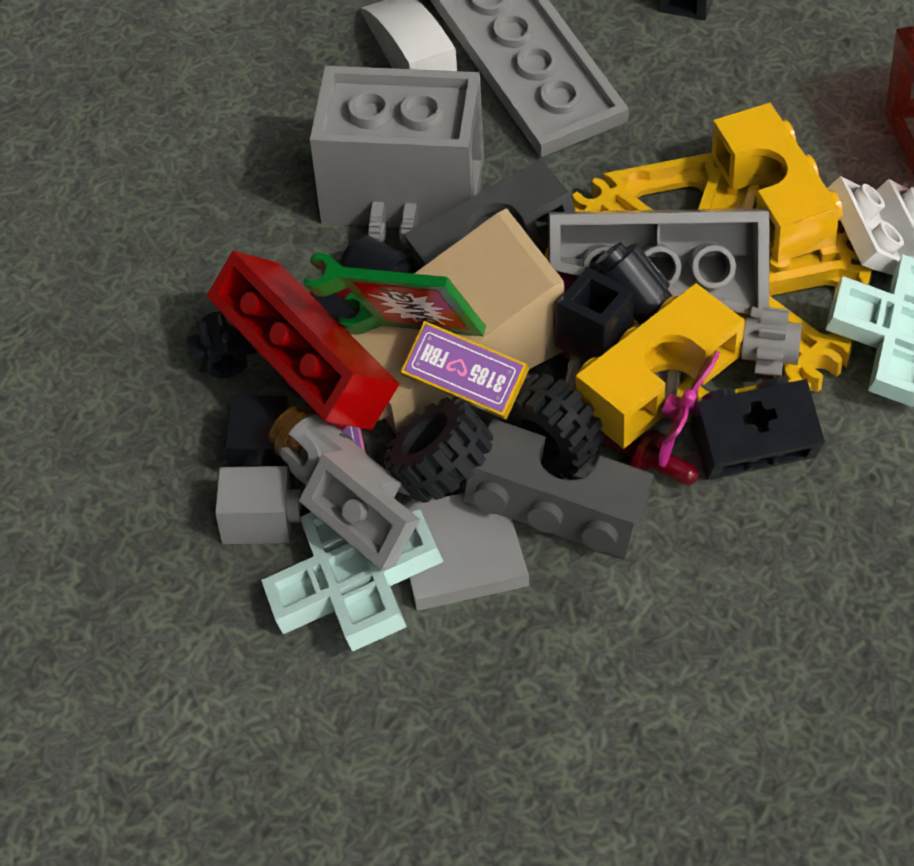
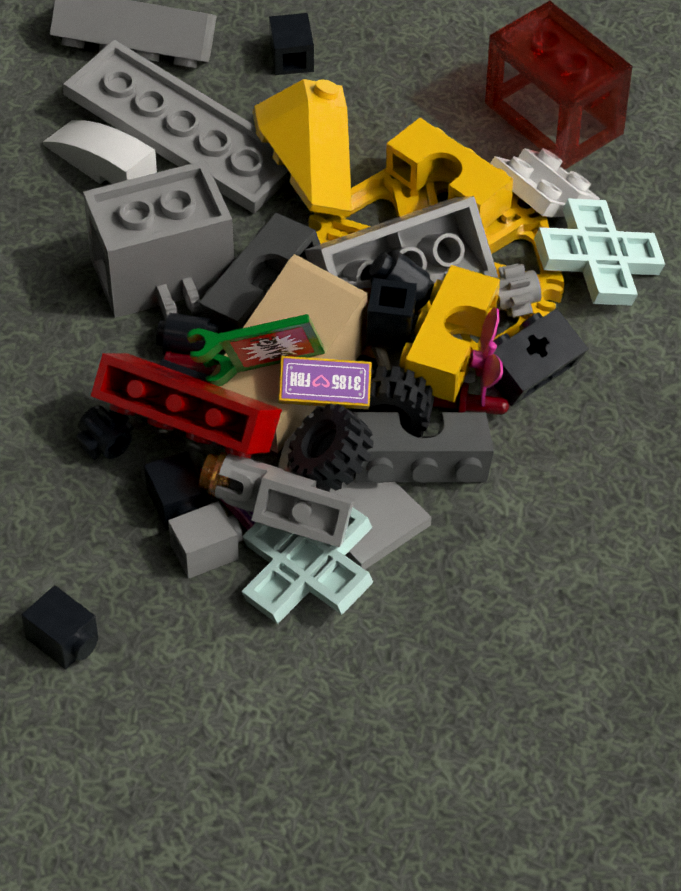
camera: 30 degrees left, 0 degrees up
none -> black brick [21,585,99,669]
none -> yellow wedge [252,79,352,217]

